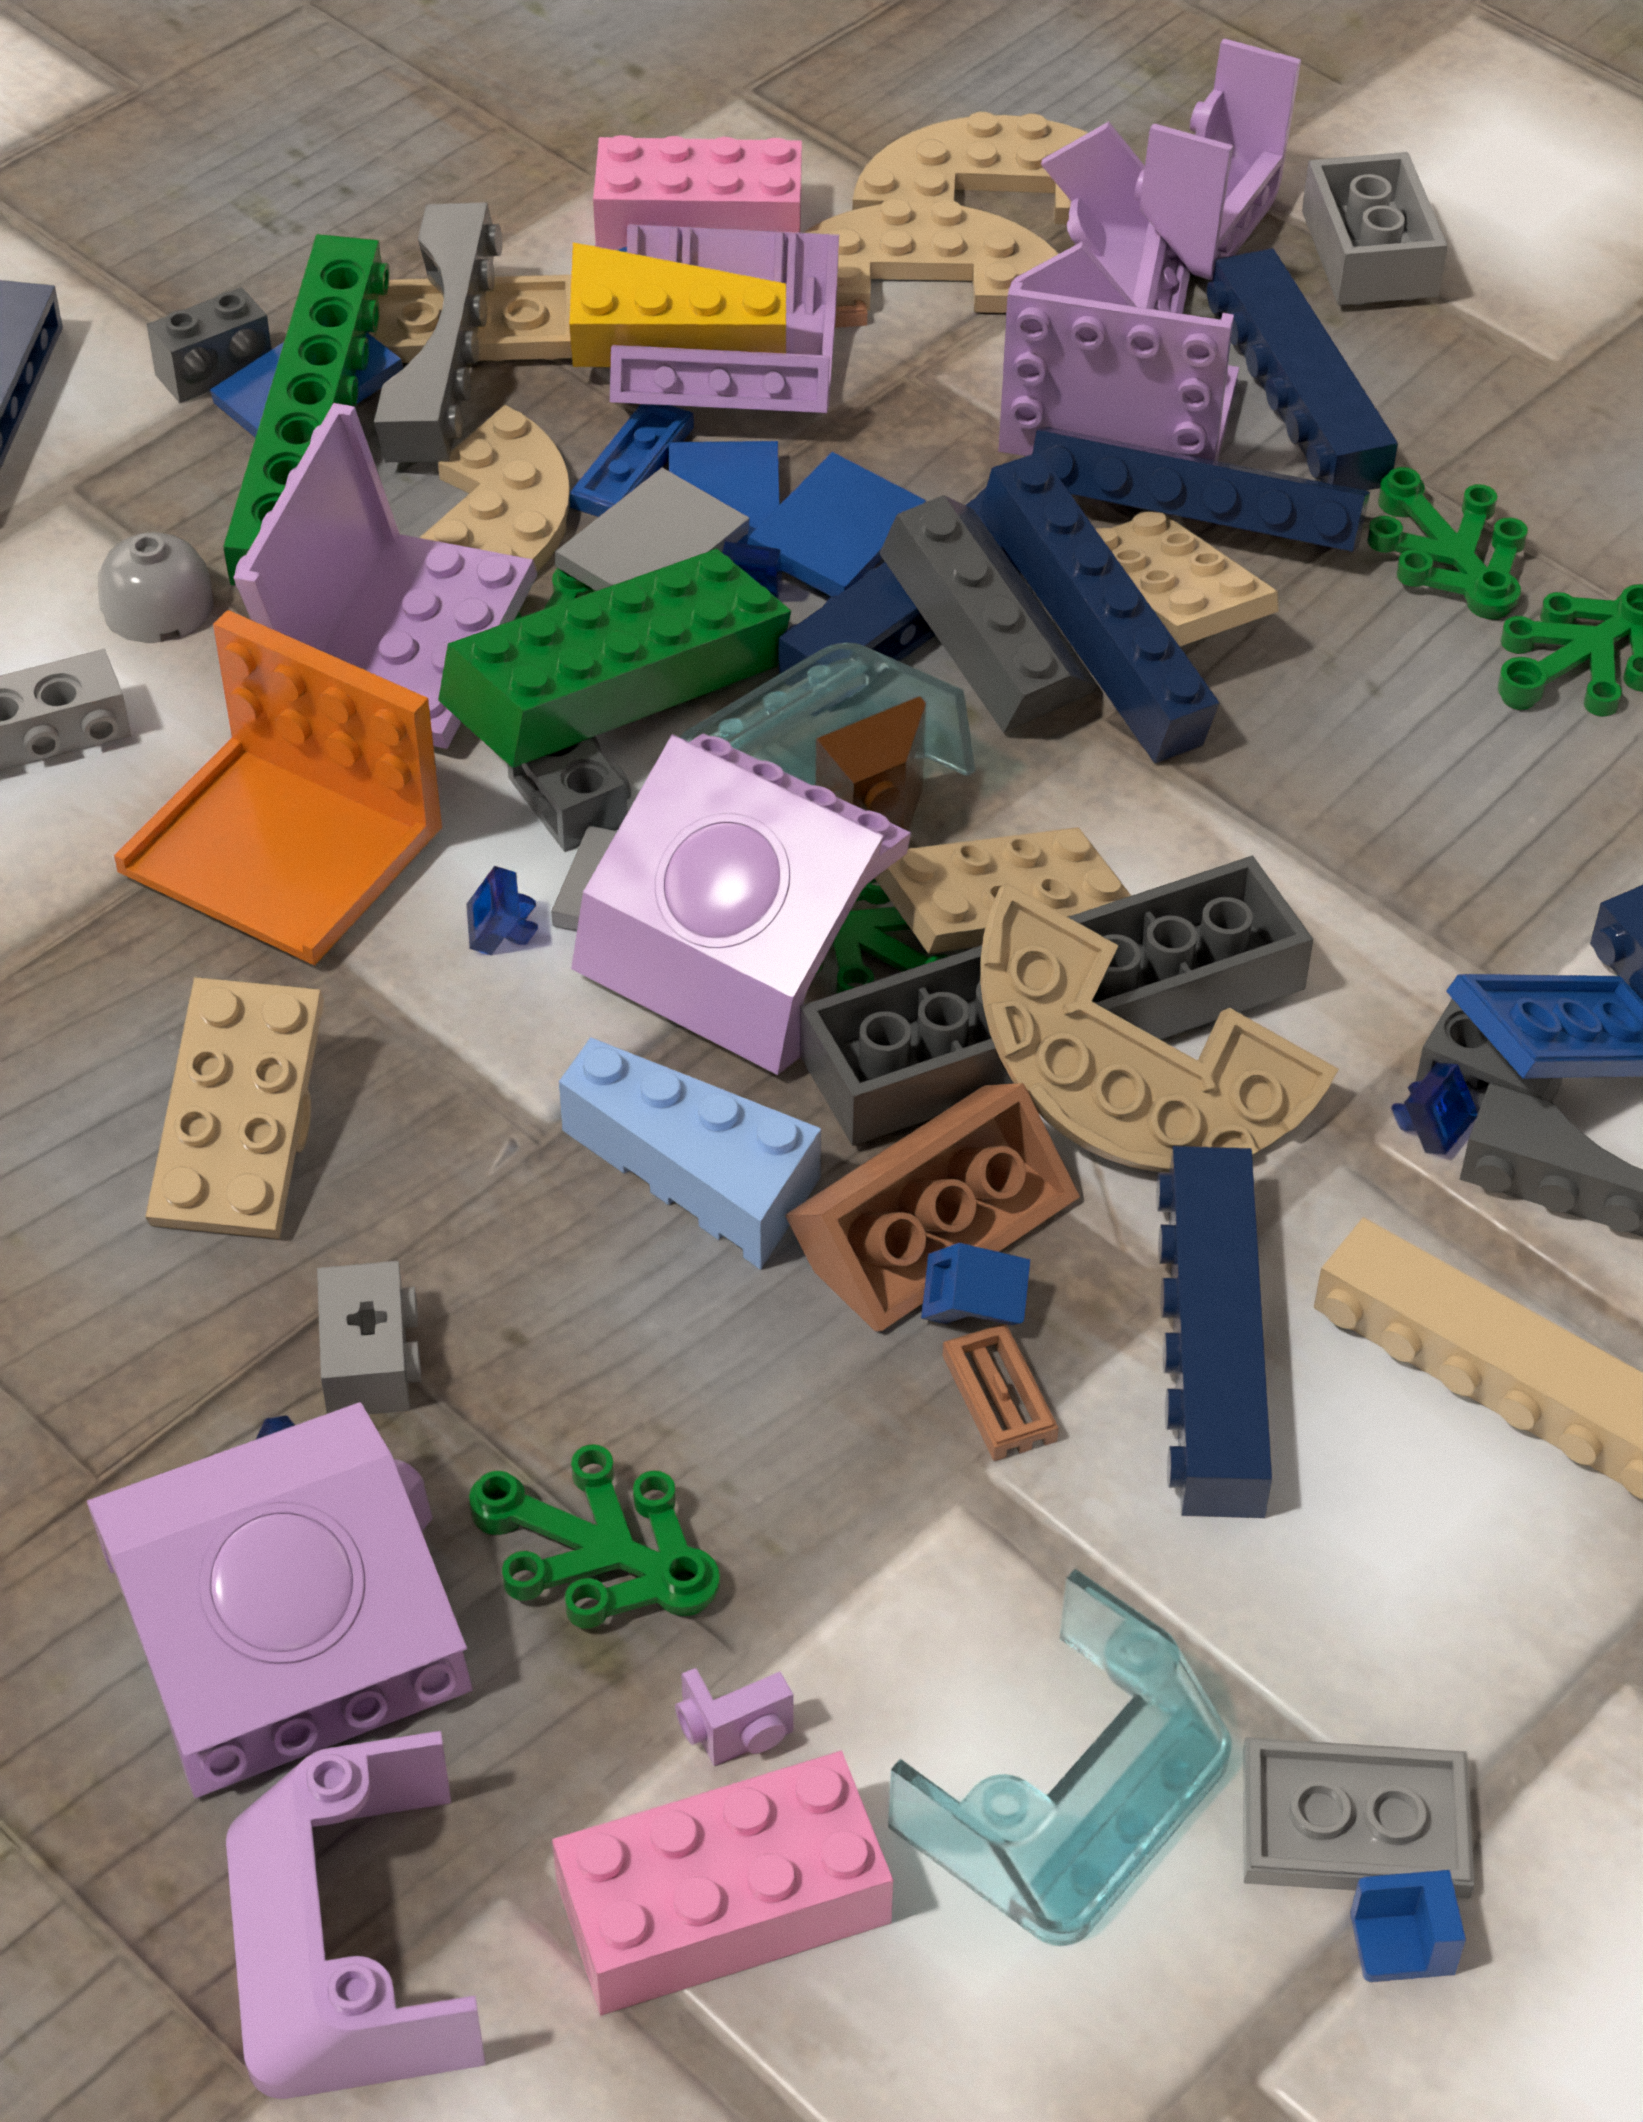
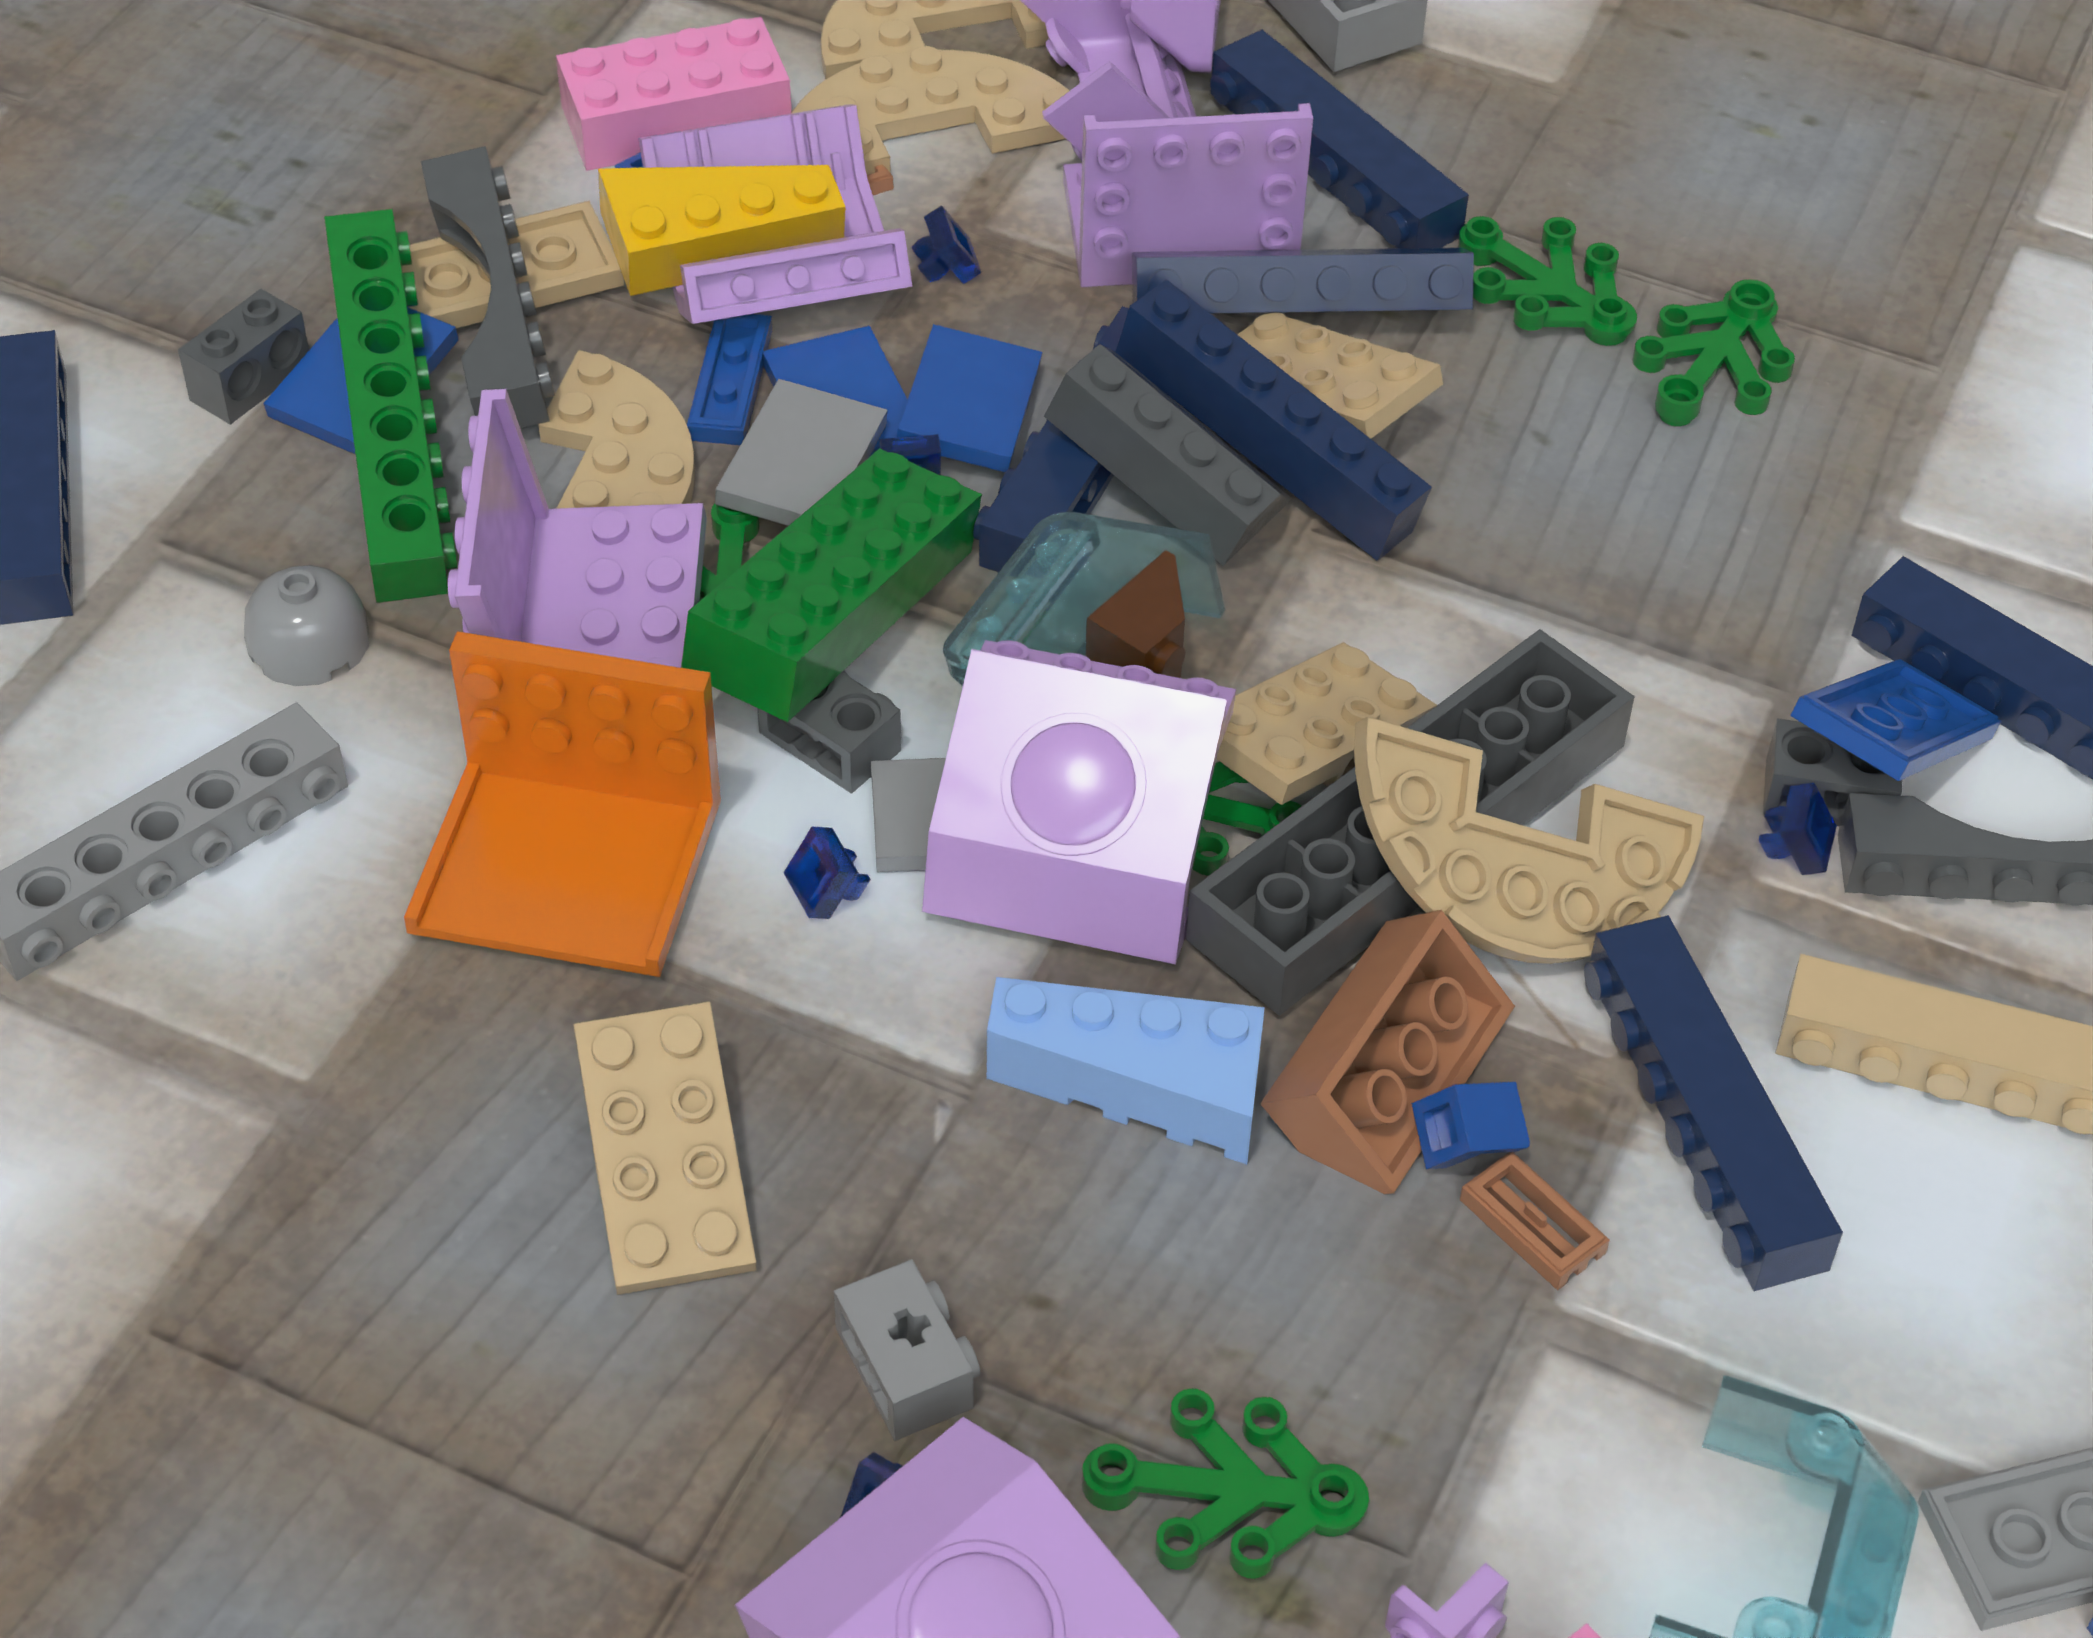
camera: 20 degrees left, 0 degrees up
none -> clear blue tile [911,205,982,284]

